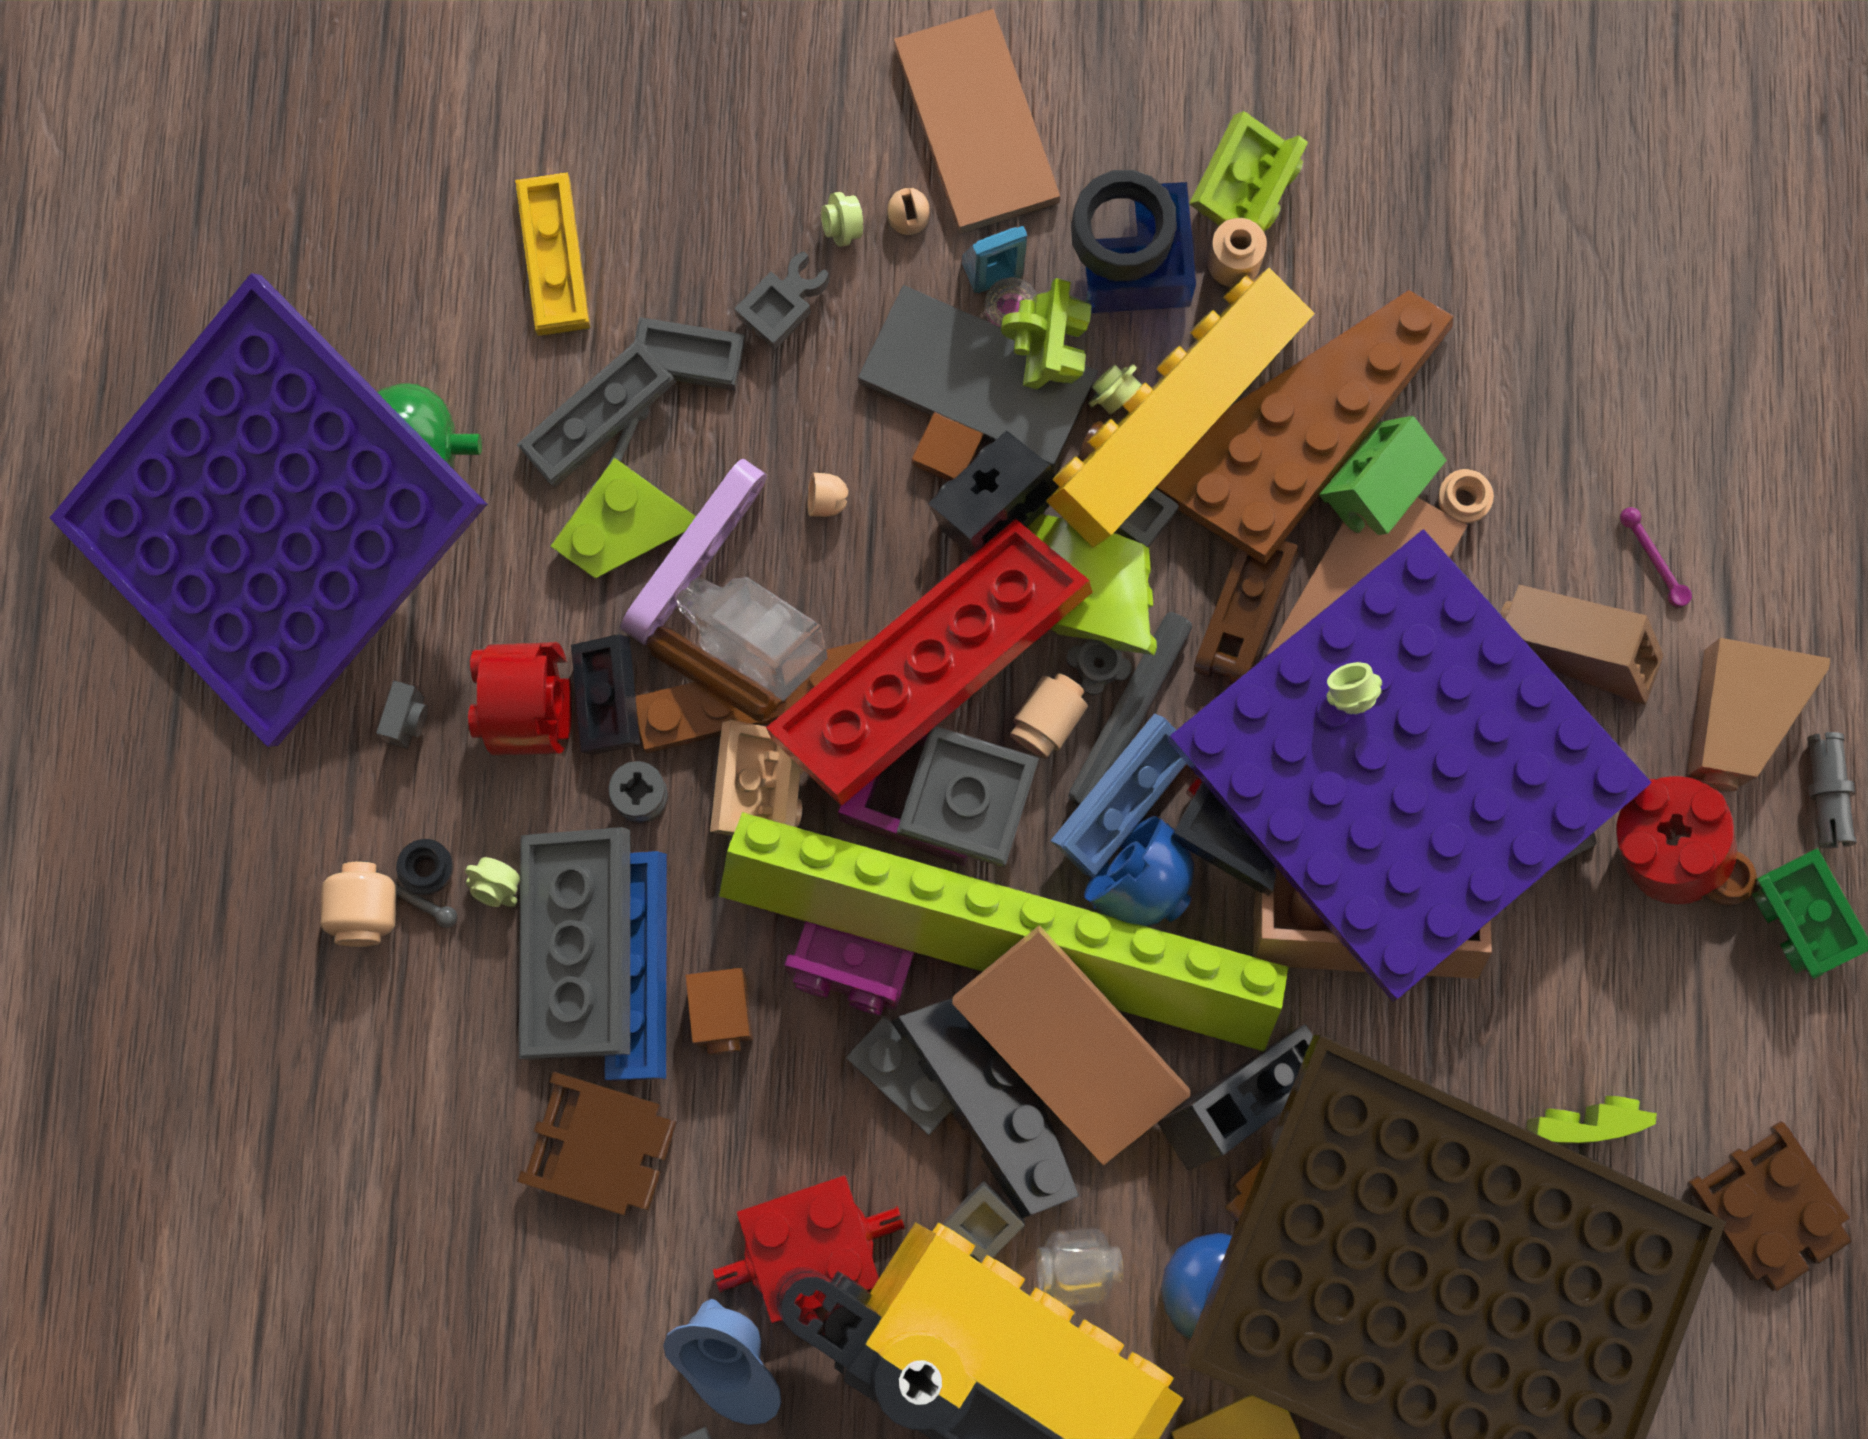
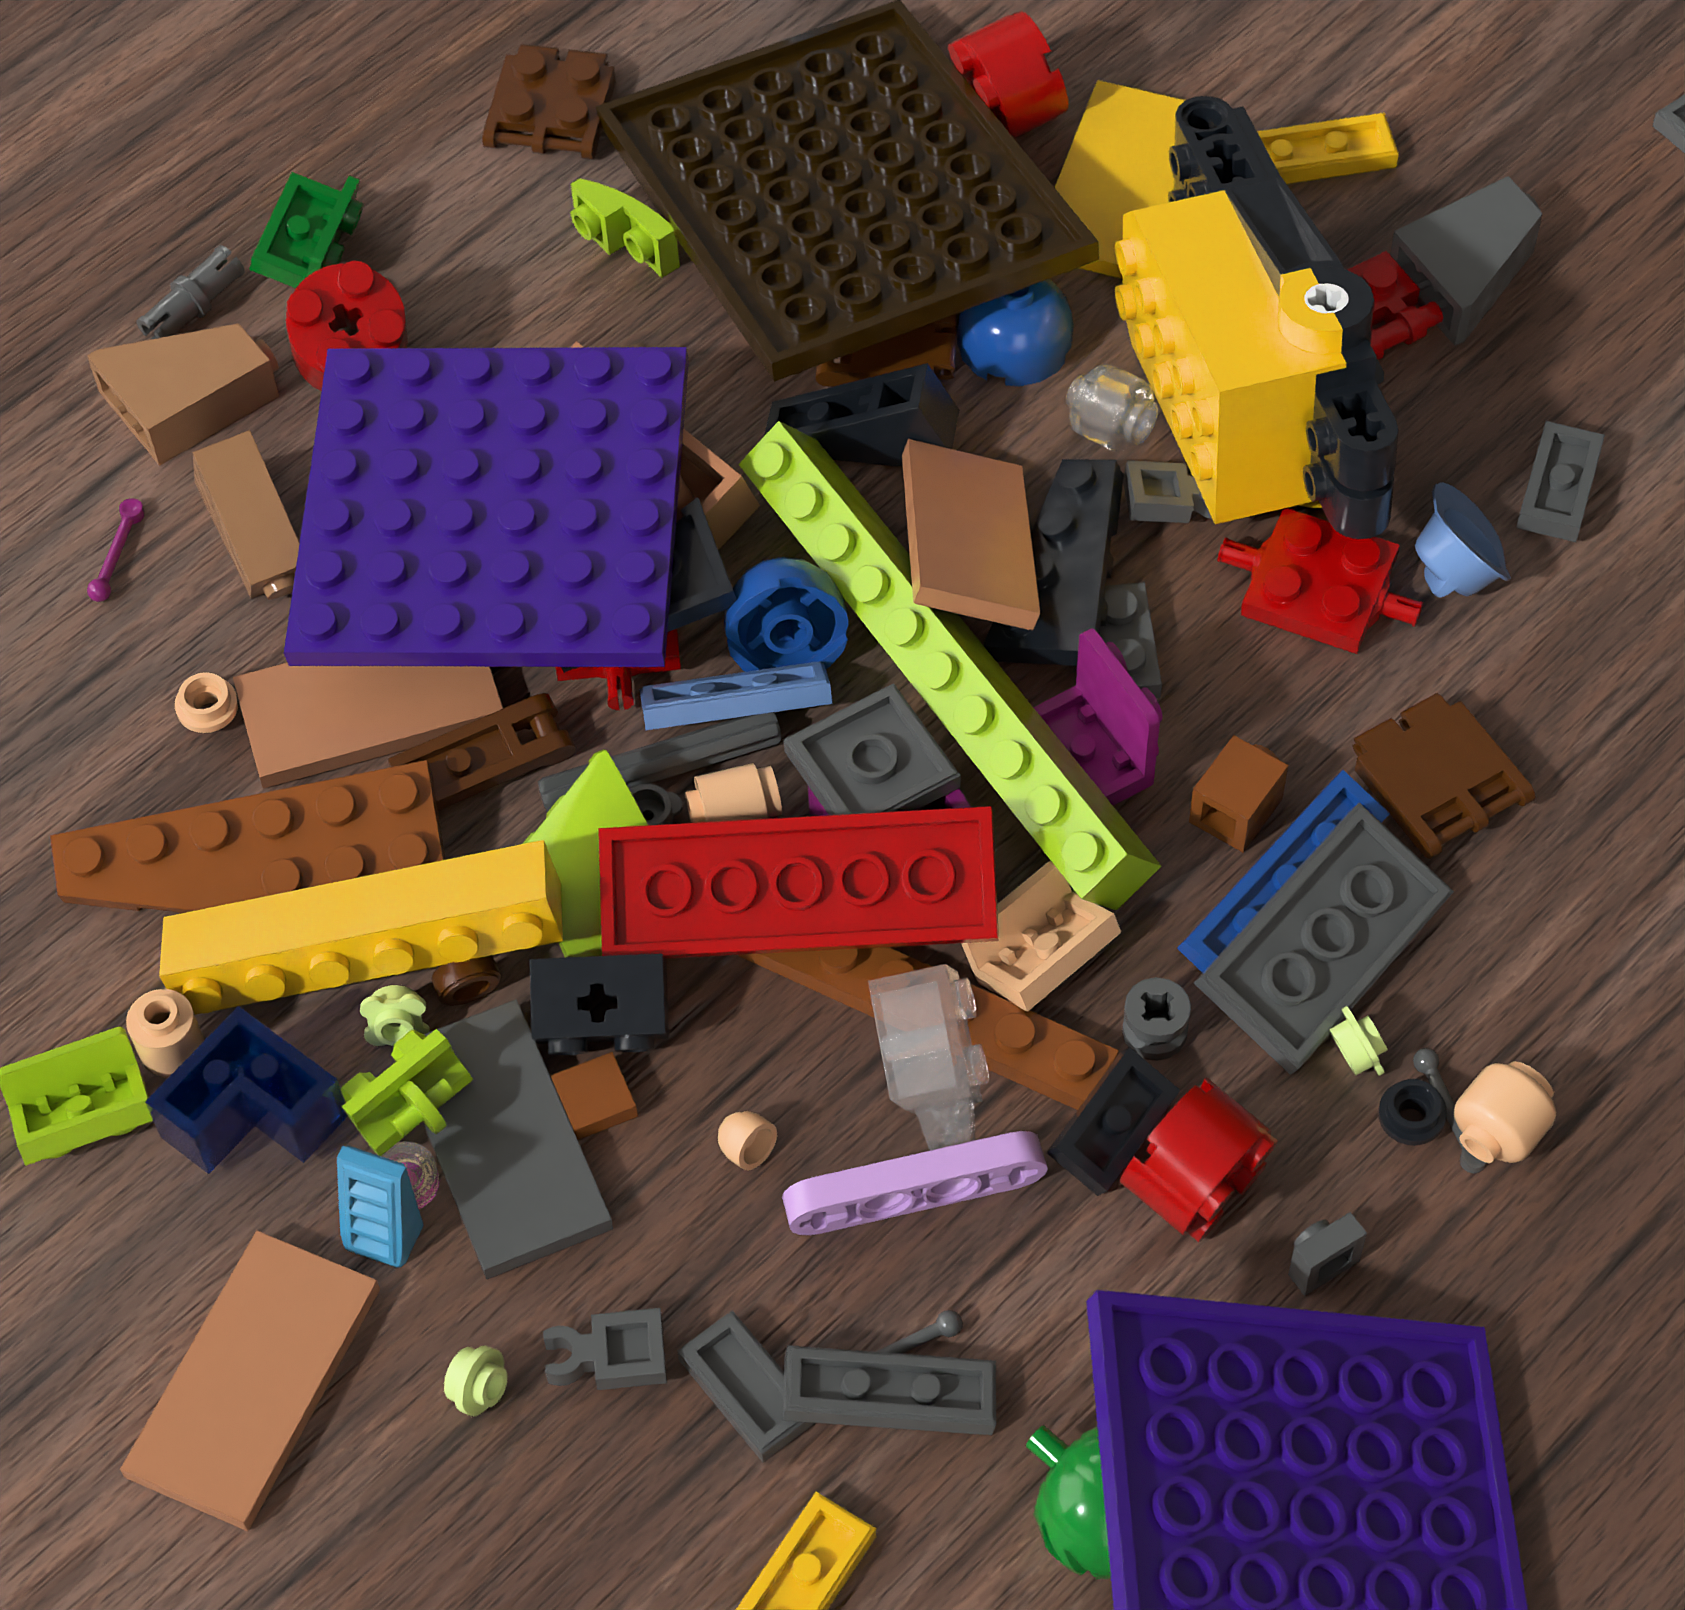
camera: 135 degrees left, 20 degrees down
lime wing [551,457,696,579] -> none
reddish brown axle [646,626,778,722] -> none
light nougat hinge [887,188,930,235] -> none
black tyre [1071,170,1177,282] -> none
bright green hinge [1319,416,1447,535] -> none
yellowish green plate [1327,662,1382,714] -> none

